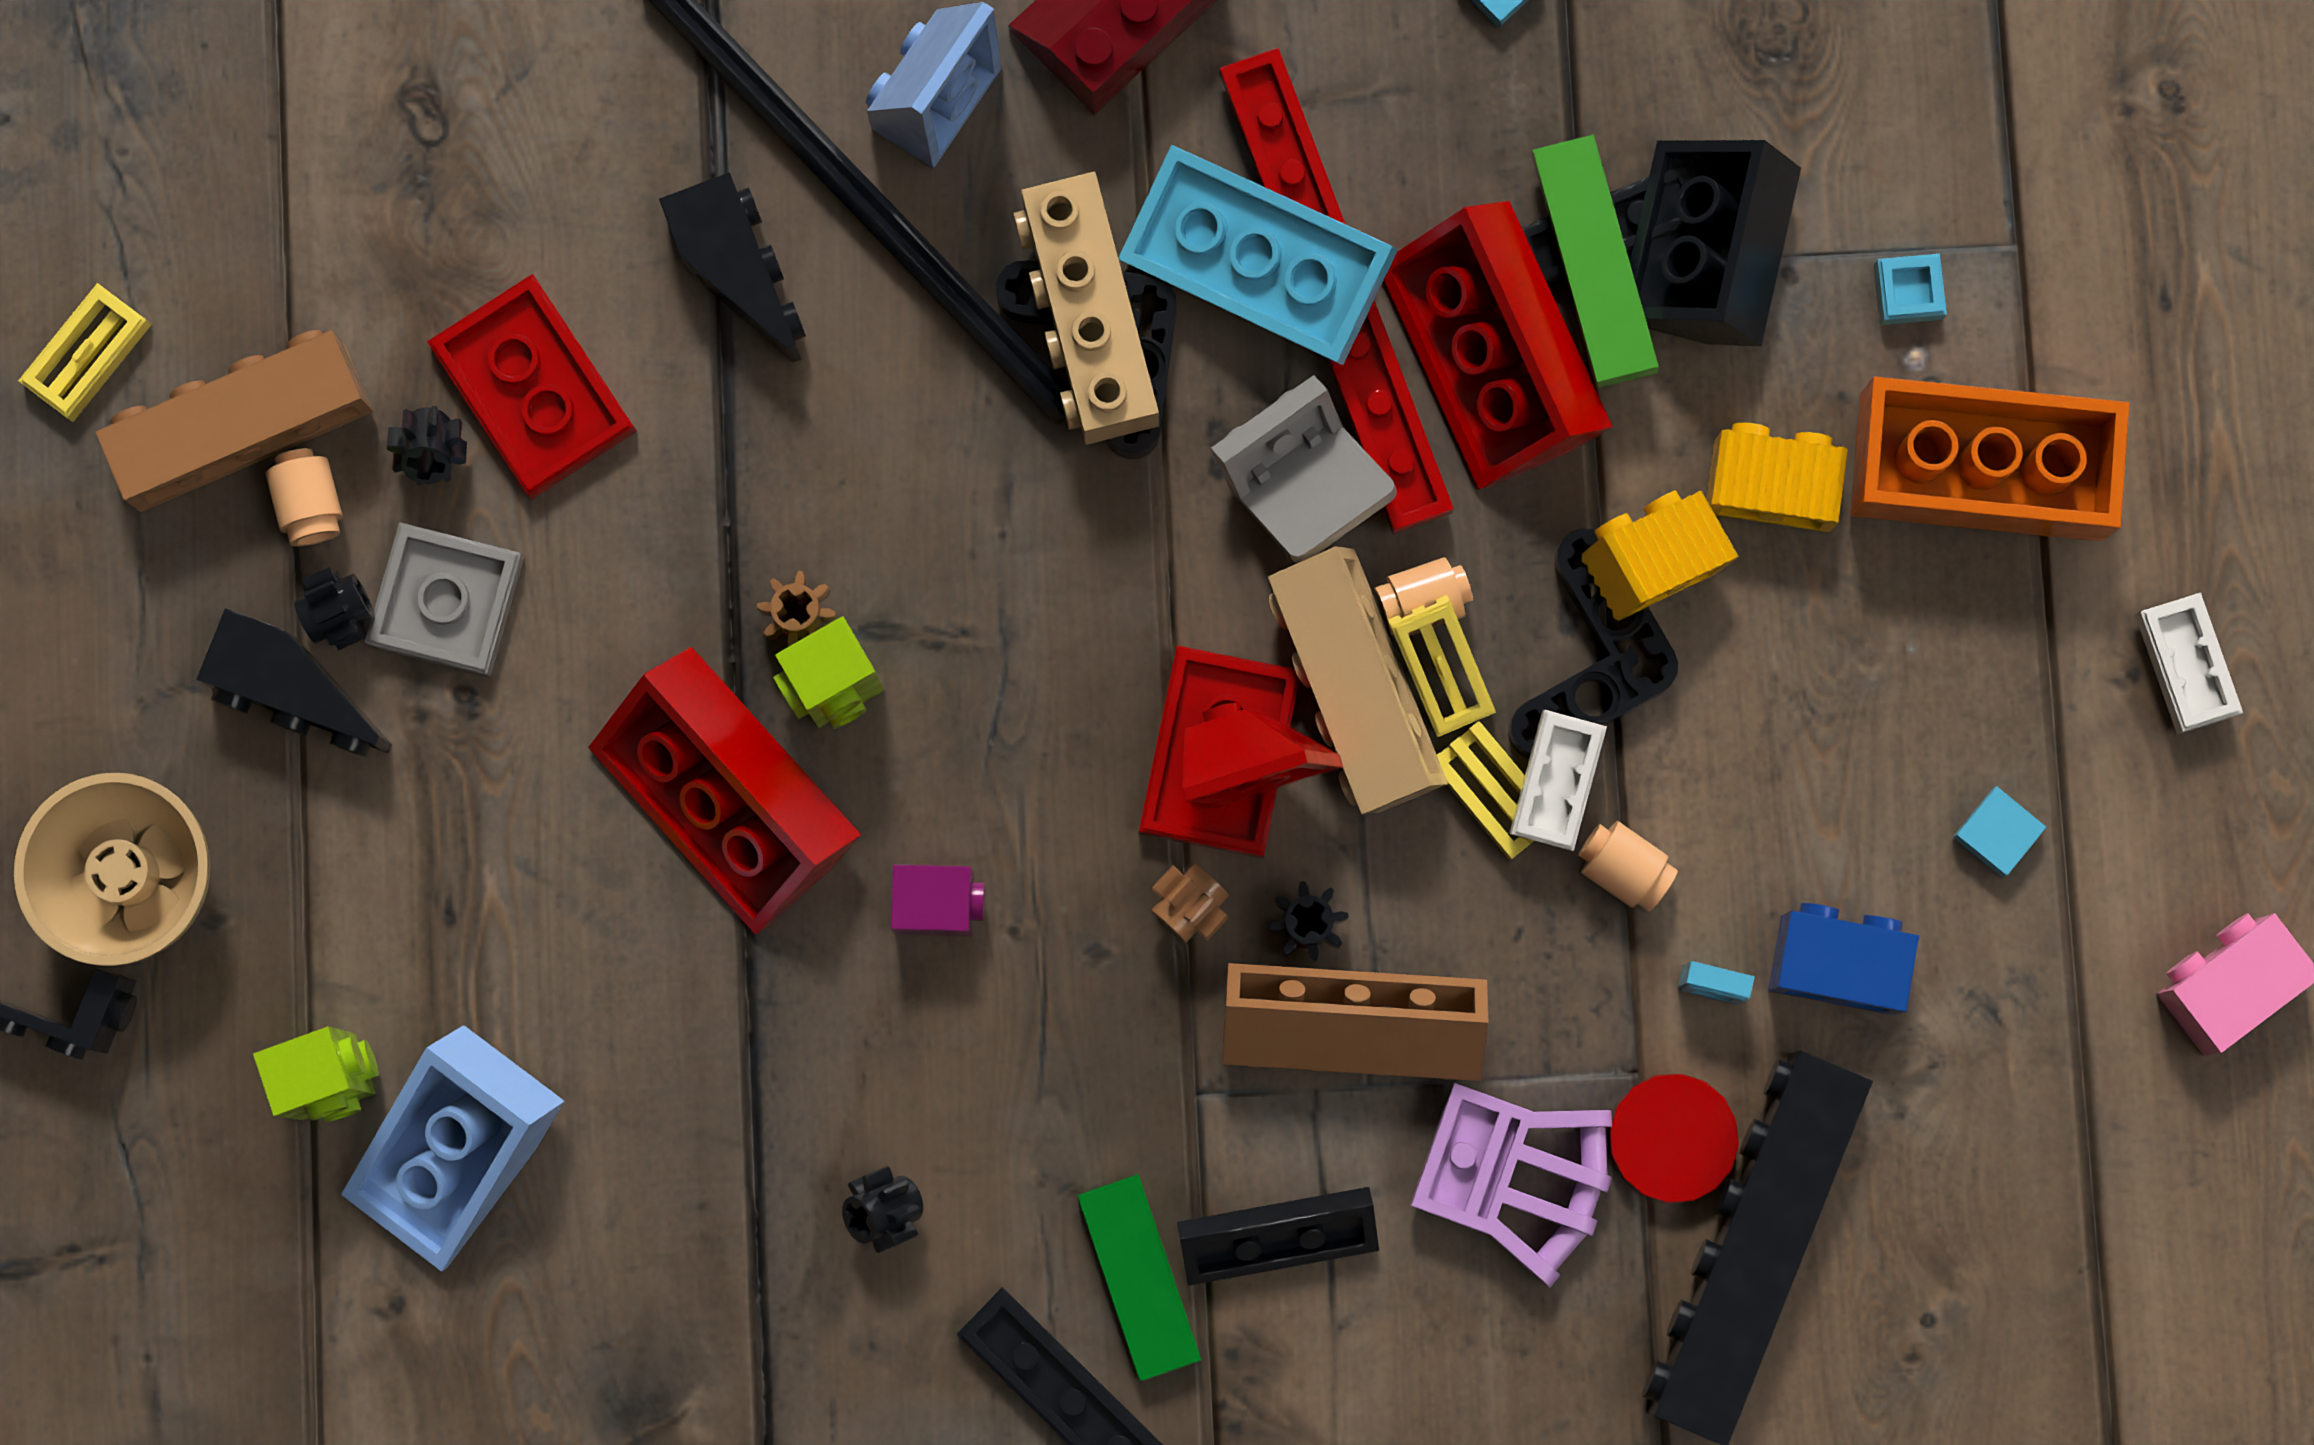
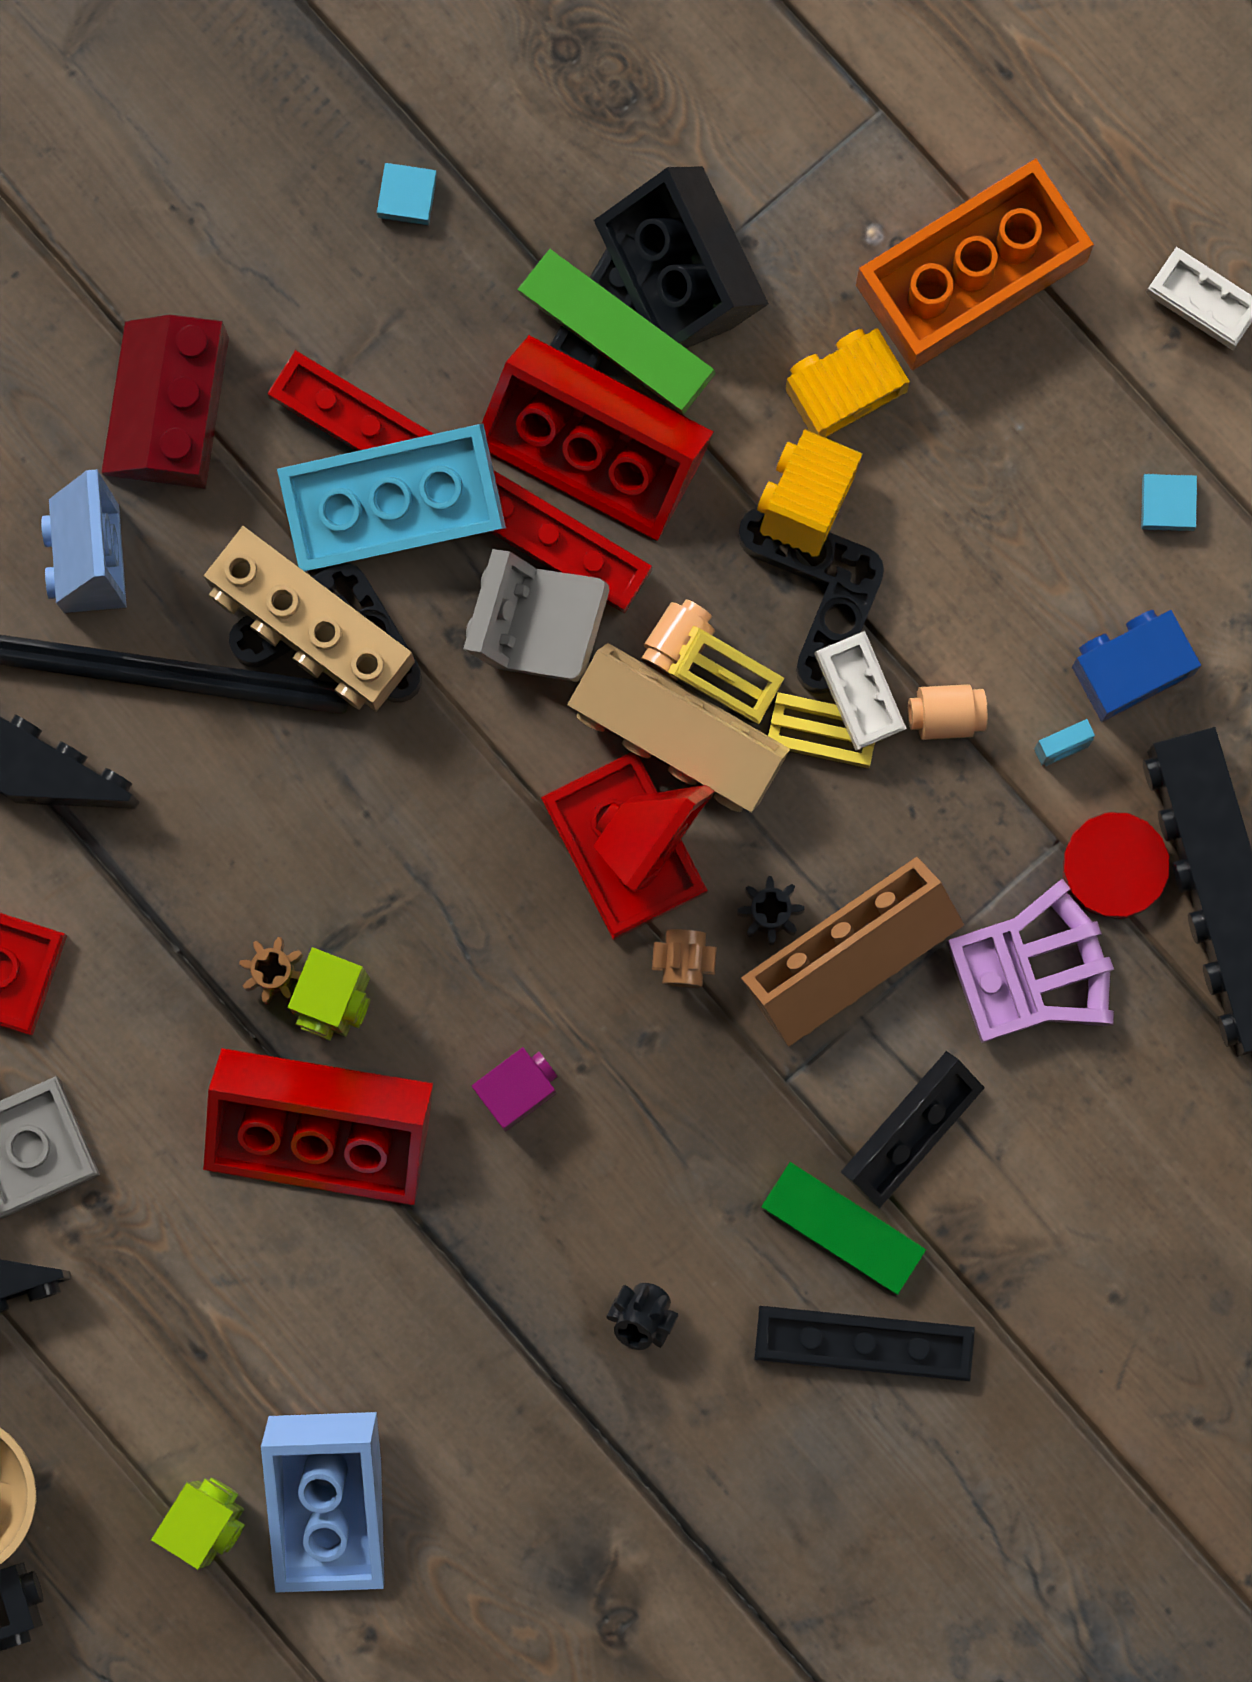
camera: 35 degrees left, 0 degrees up
medium azure tile [1874,254,1947,325] -> none

